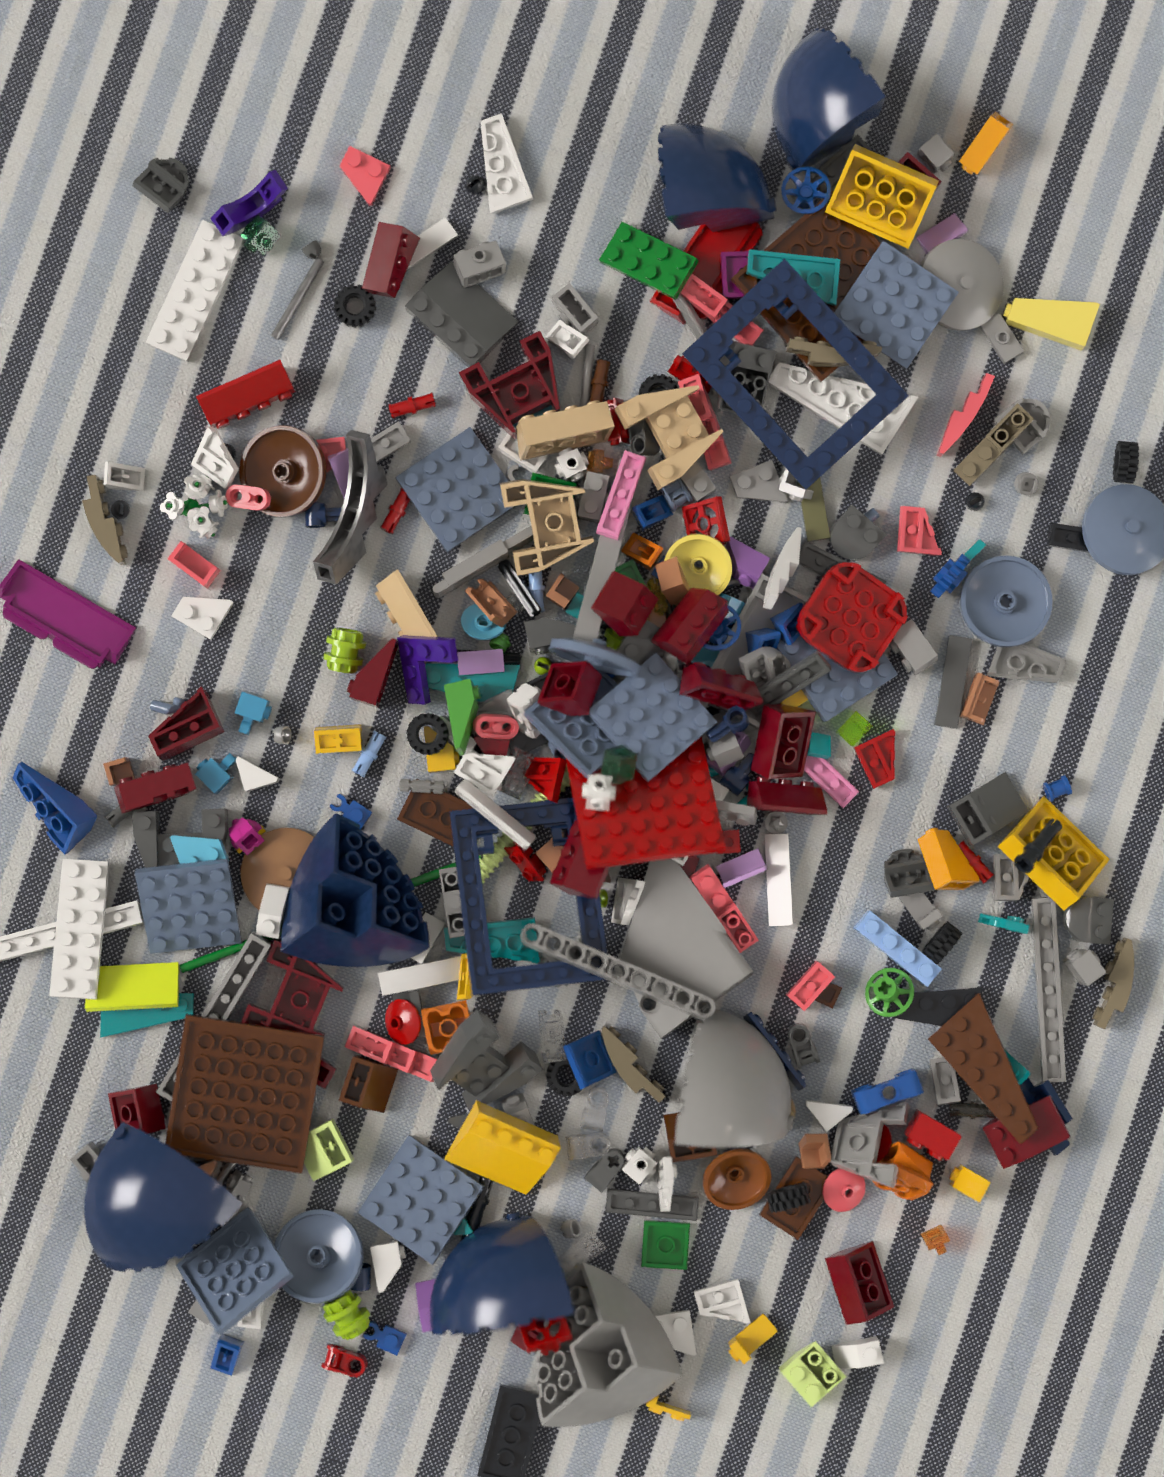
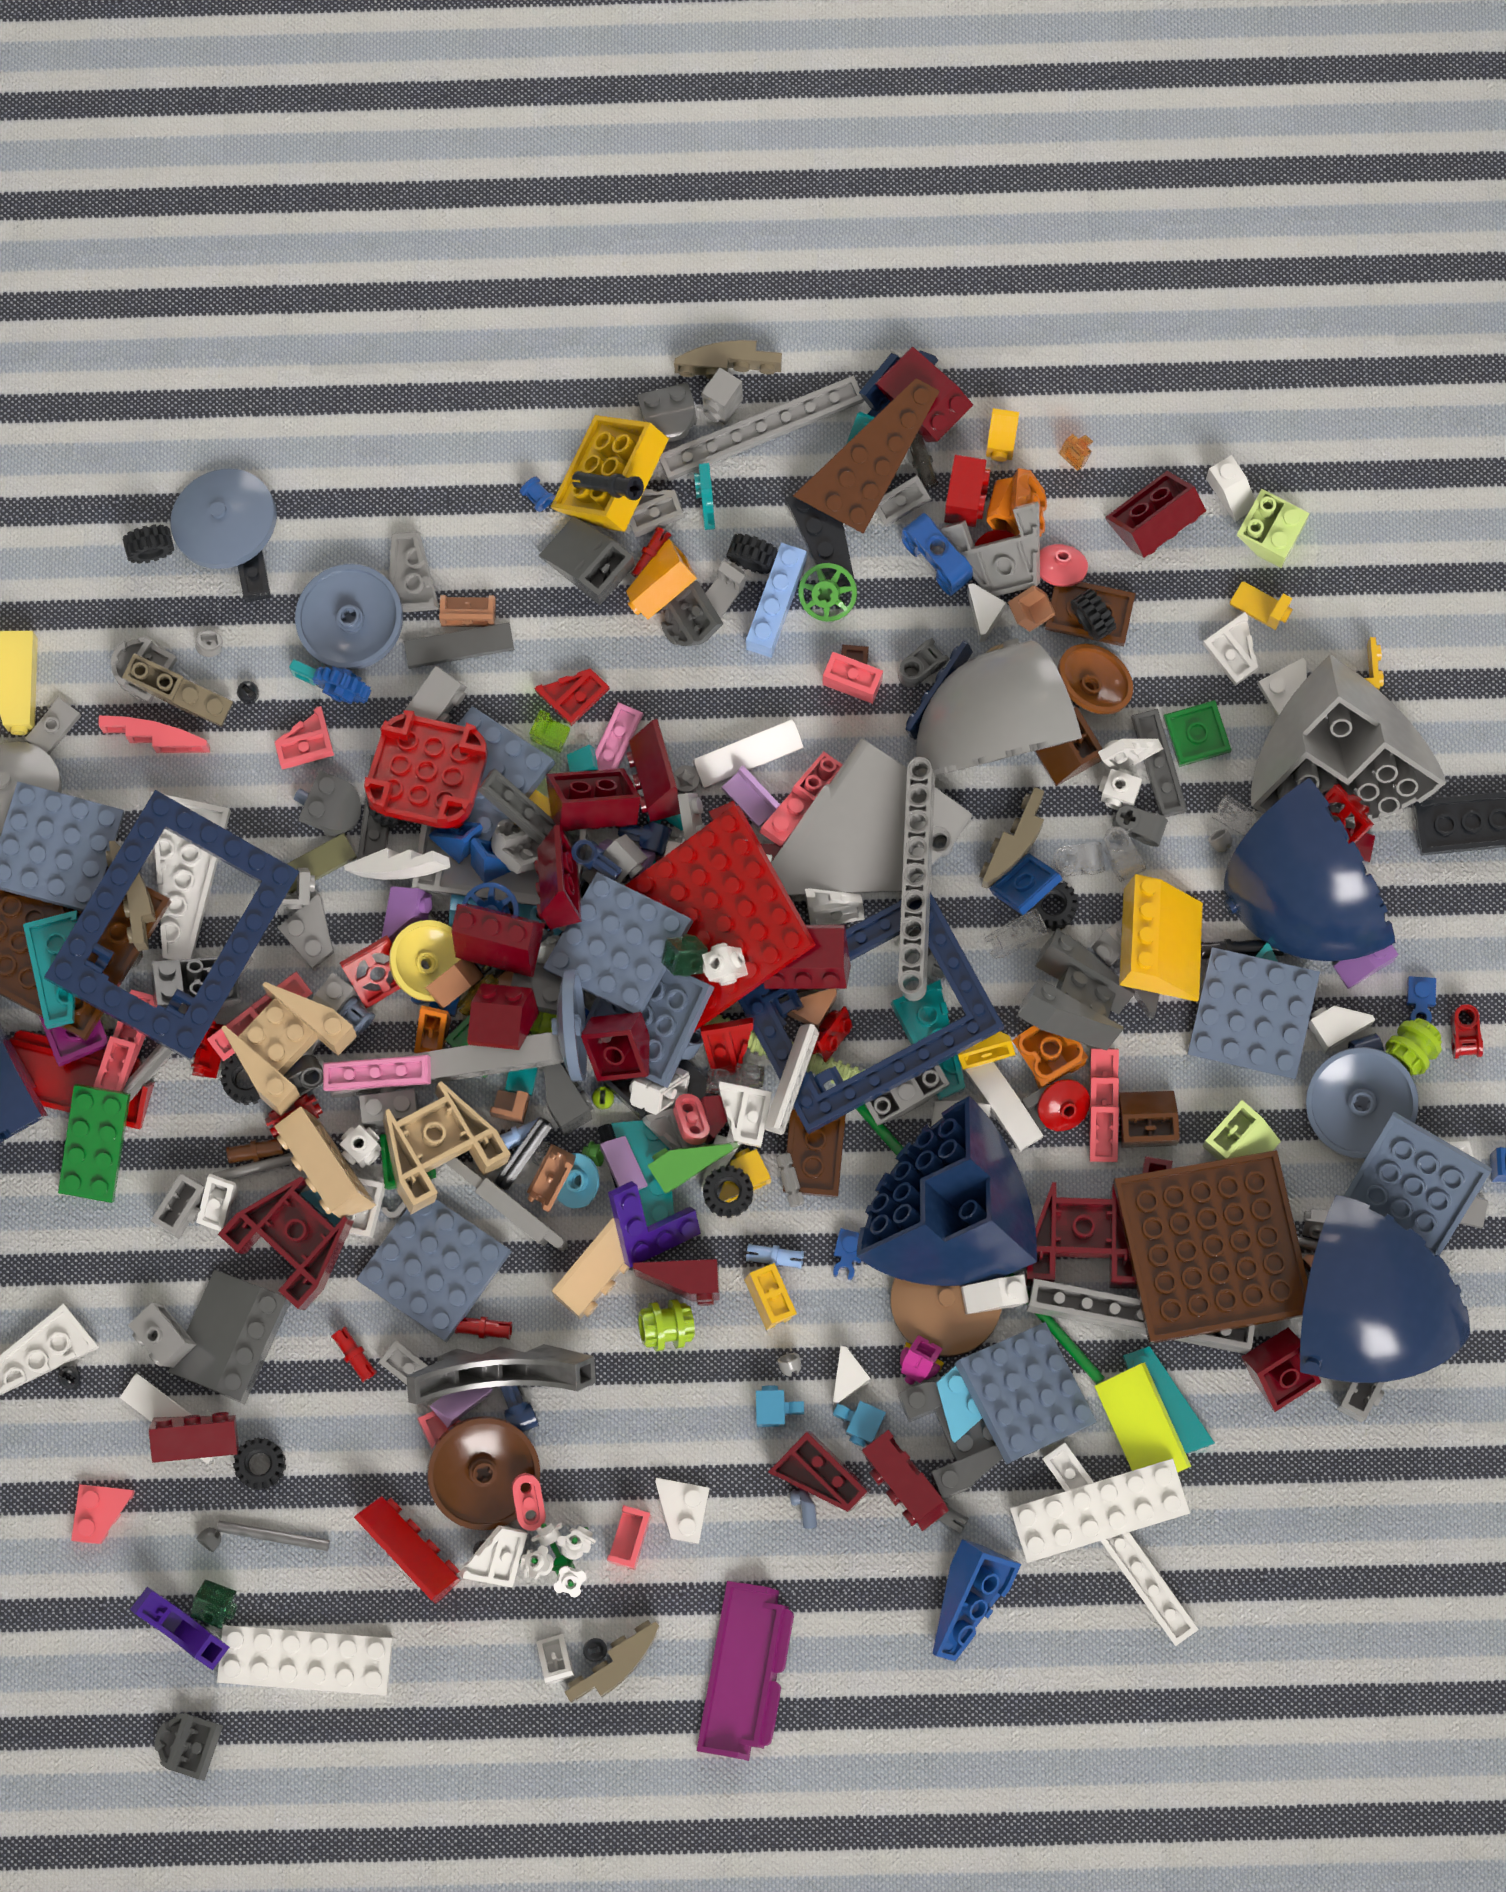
camera: 105 degrees left, 10 degrees down
nougat panel [103,757,135,786] -> none
clear orange tile [587,449,613,474] -> none
blue slope [632,495,673,532] -> none

